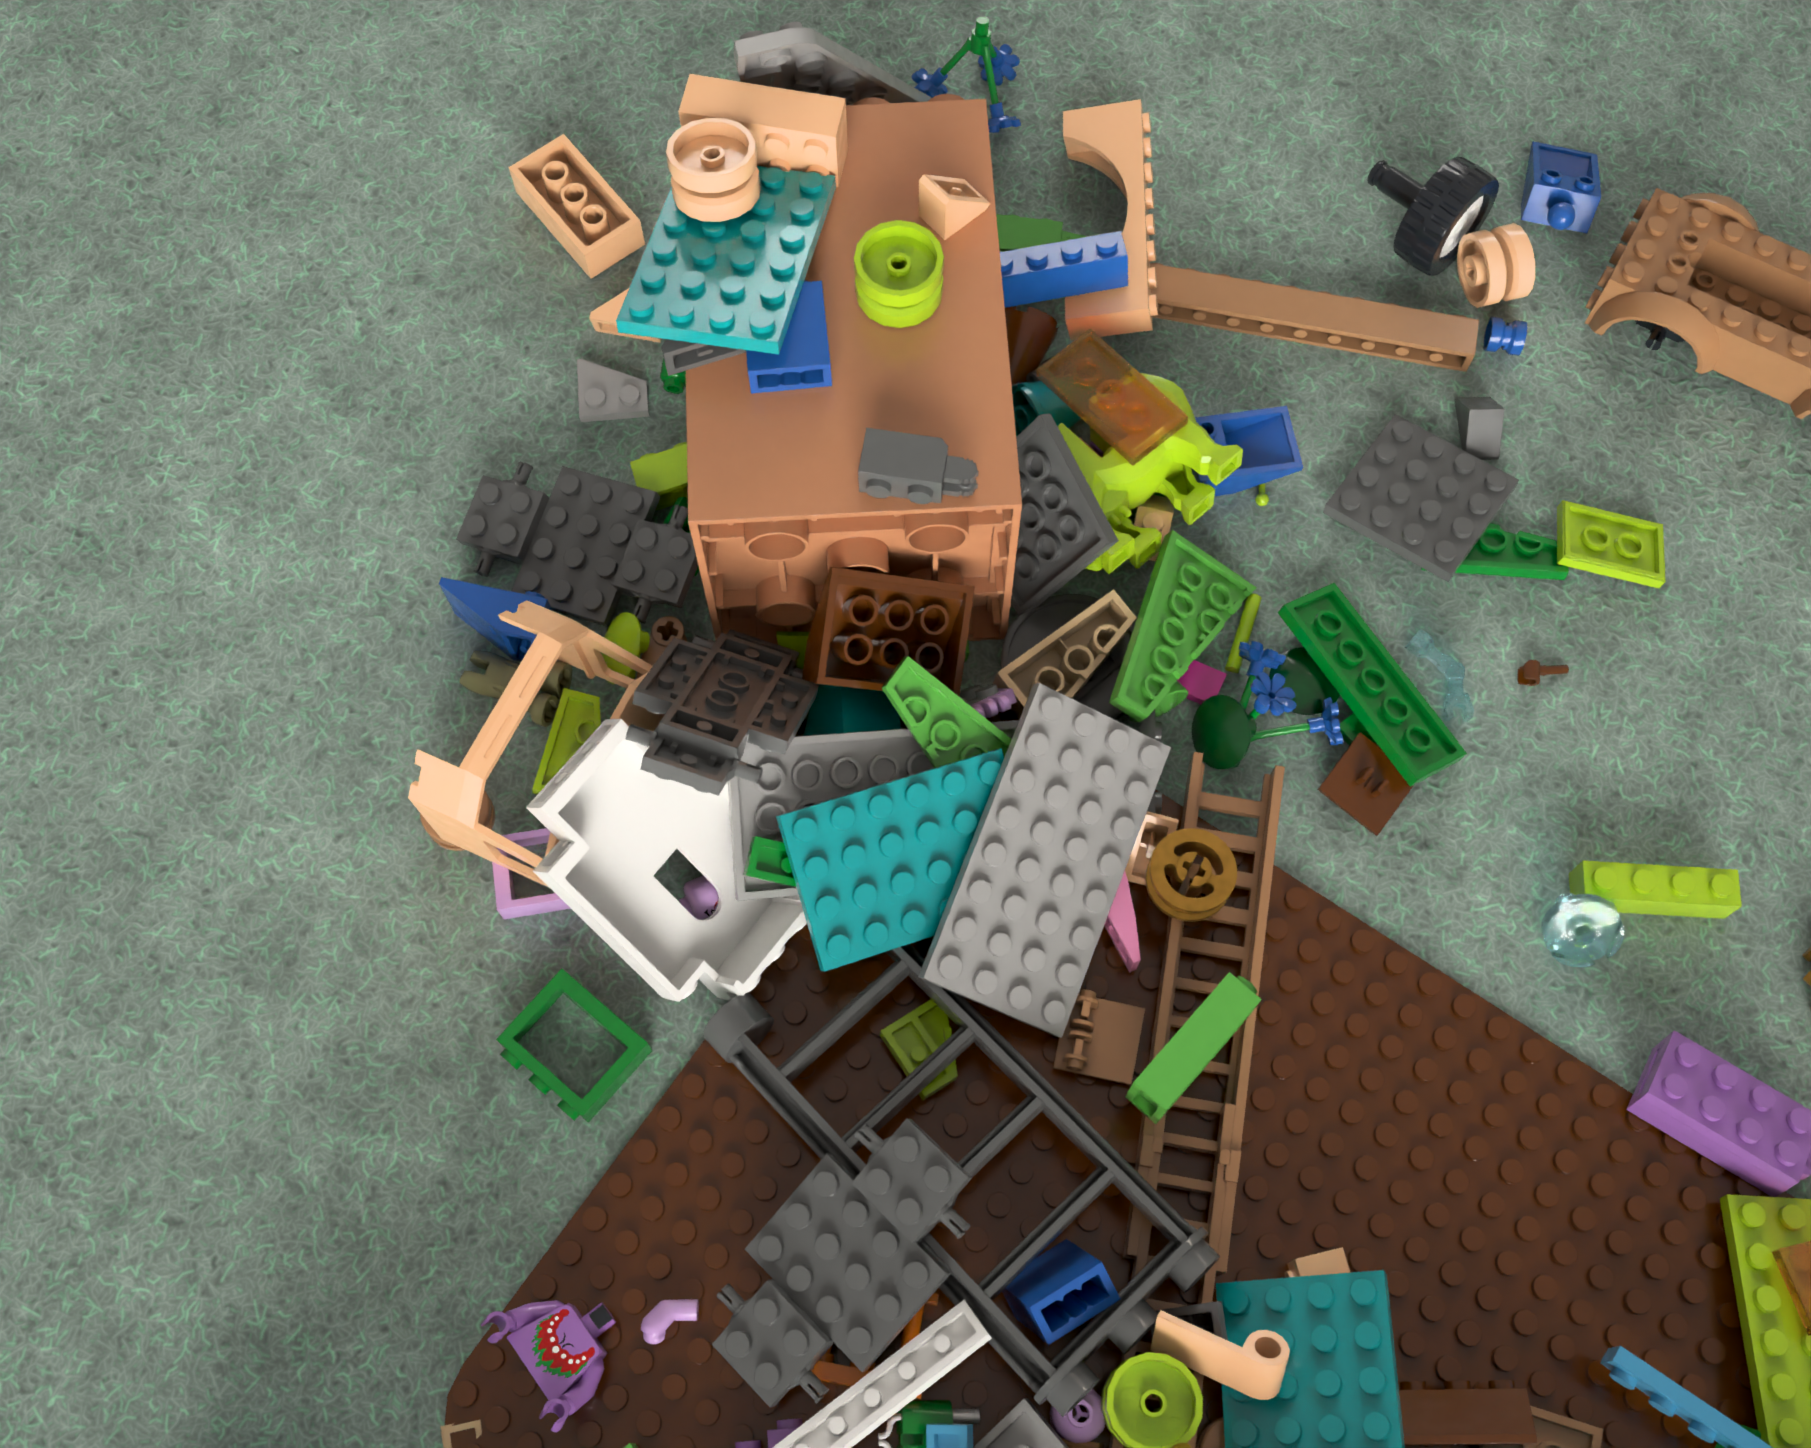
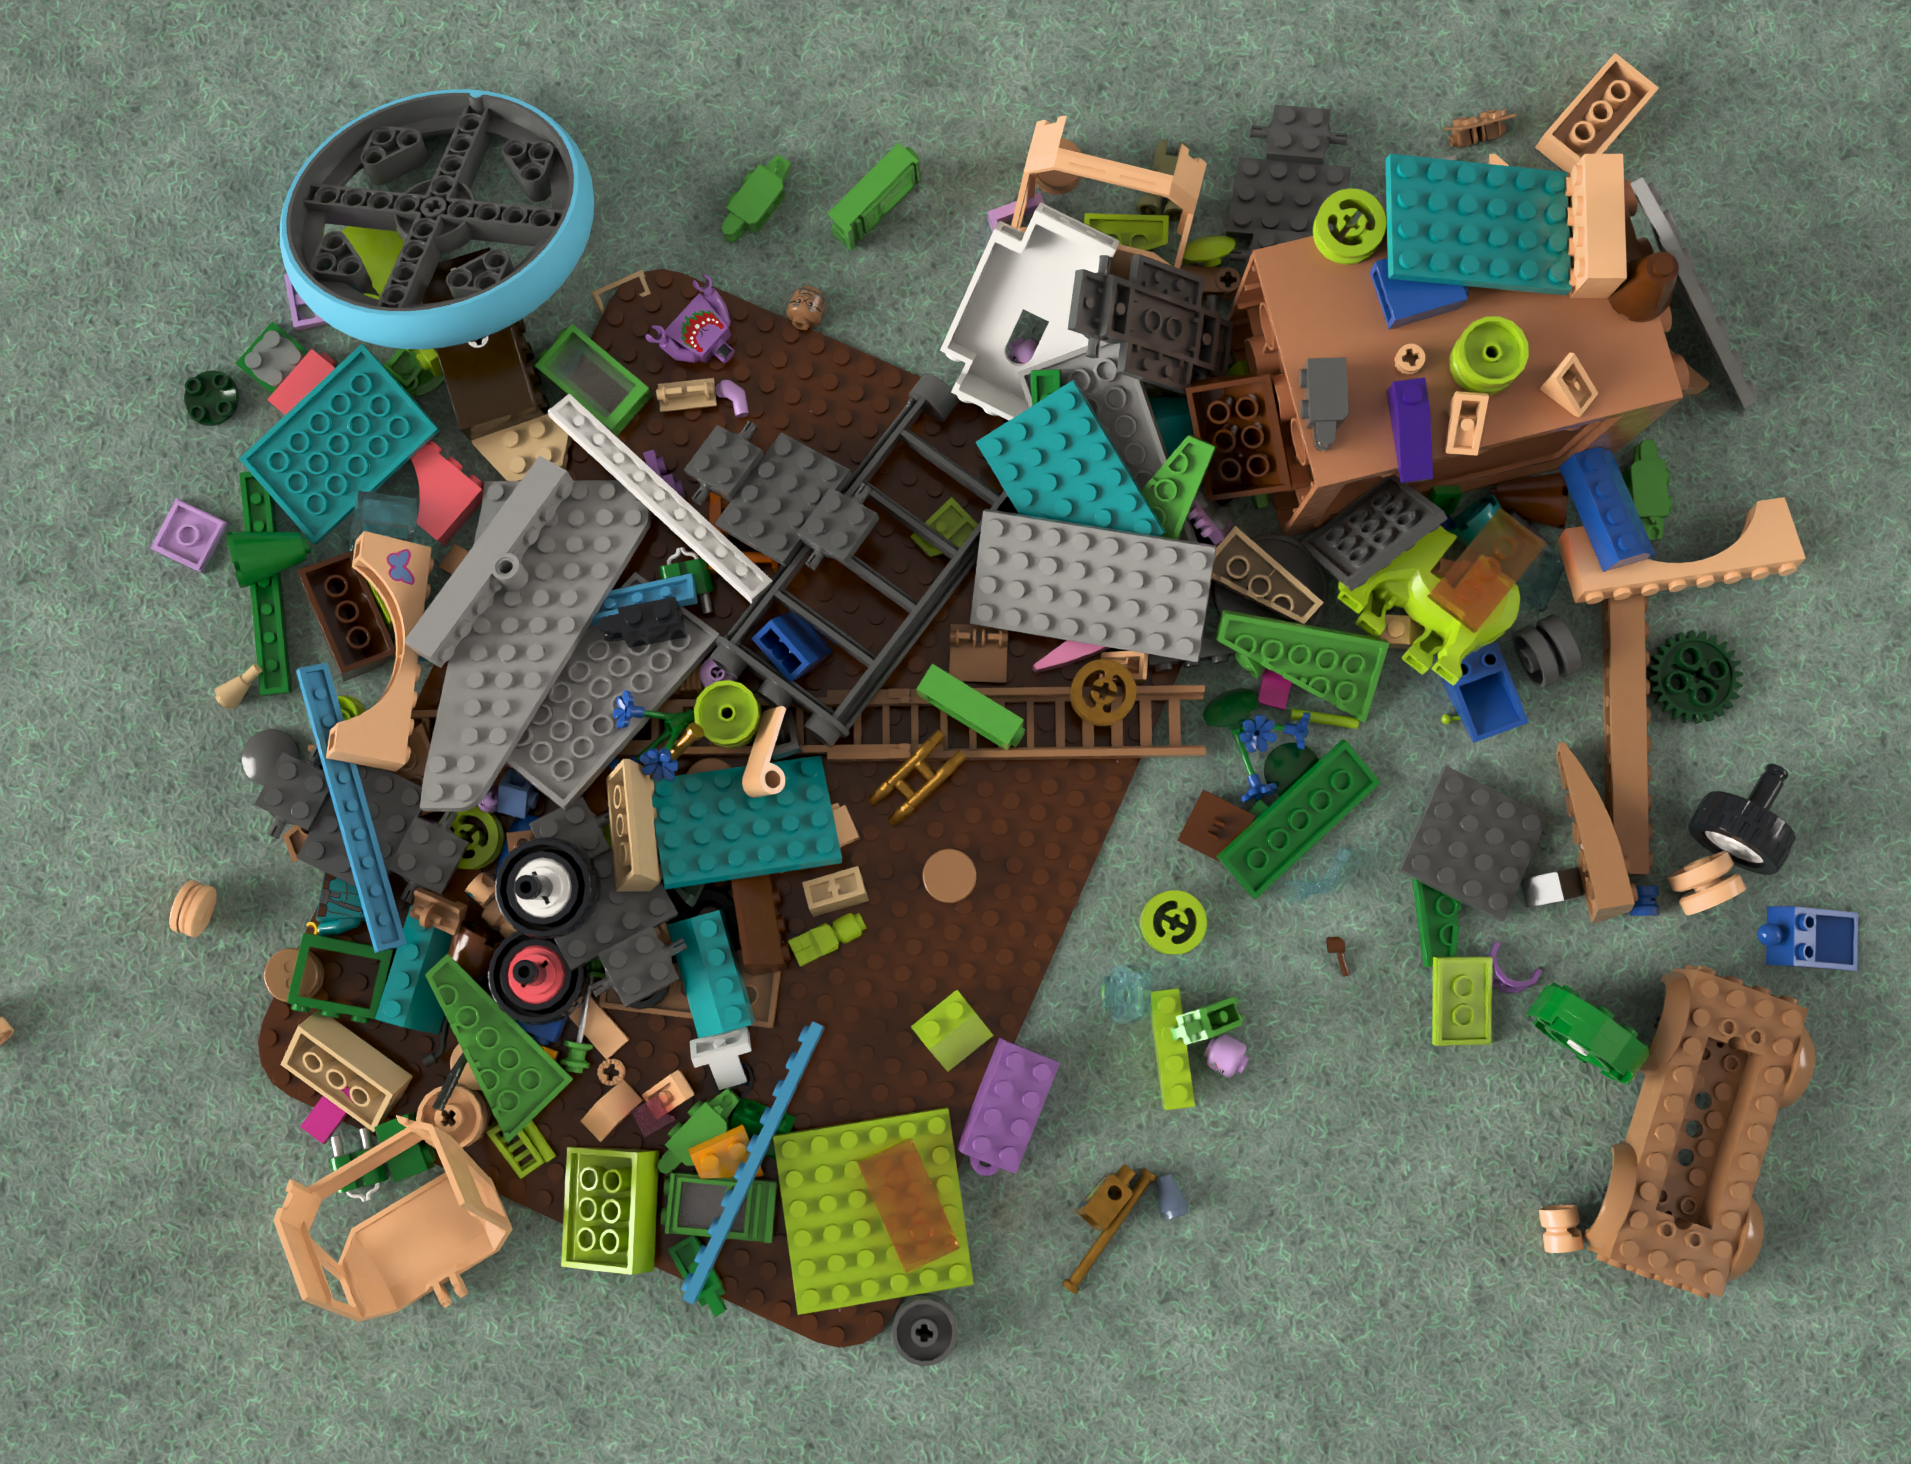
camera: 85 degrees right, 15 degrees up
blue slope [439,577,552,662] -> none
green window [496,968,653,1123] -> none
light nougat wheel [666,118,761,222] -> none
blue plant [911,17,1021,133] -> none
none -> tan hinge [656,378,717,412]
none -> bright green hinge [721,154,792,243]
none -> medium nougat head [786,286,827,330]
none -> lime piece [788,913,867,967]
none -> tan hinge [802,866,869,917]
none -> bright green door [827,142,921,251]
none -> pearl gold piece [868,729,966,826]
none -> lime slope [911,989,994,1072]
none -> medium nougat head [923,849,977,903]
none -> lime wheel [1140,890,1207,955]
none -> bright green hinge [1170,996,1245,1045]
none -> lavender head [1203,1034,1249,1078]
none -> lime wheel [1313,188,1387,265]
none -> dark purple slope [1386,377,1433,483]
none -> light nougat bush [1394,344,1425,375]
none -> medium nougat hinge [1444,109,1516,148]
none -> light nougat slope [1444,391,1489,456]
none -> medium lavender helmet [1487,941,1542,993]
none -> dark grey wheel [1512,614,1582,689]
none -> green piece [1526,982,1650,1085]
none -> medium nougat wedge [1556,742,1638,924]
none -> reddish brown cone [1609,252,1679,322]
none -> dark green gear [1646,630,1743,724]

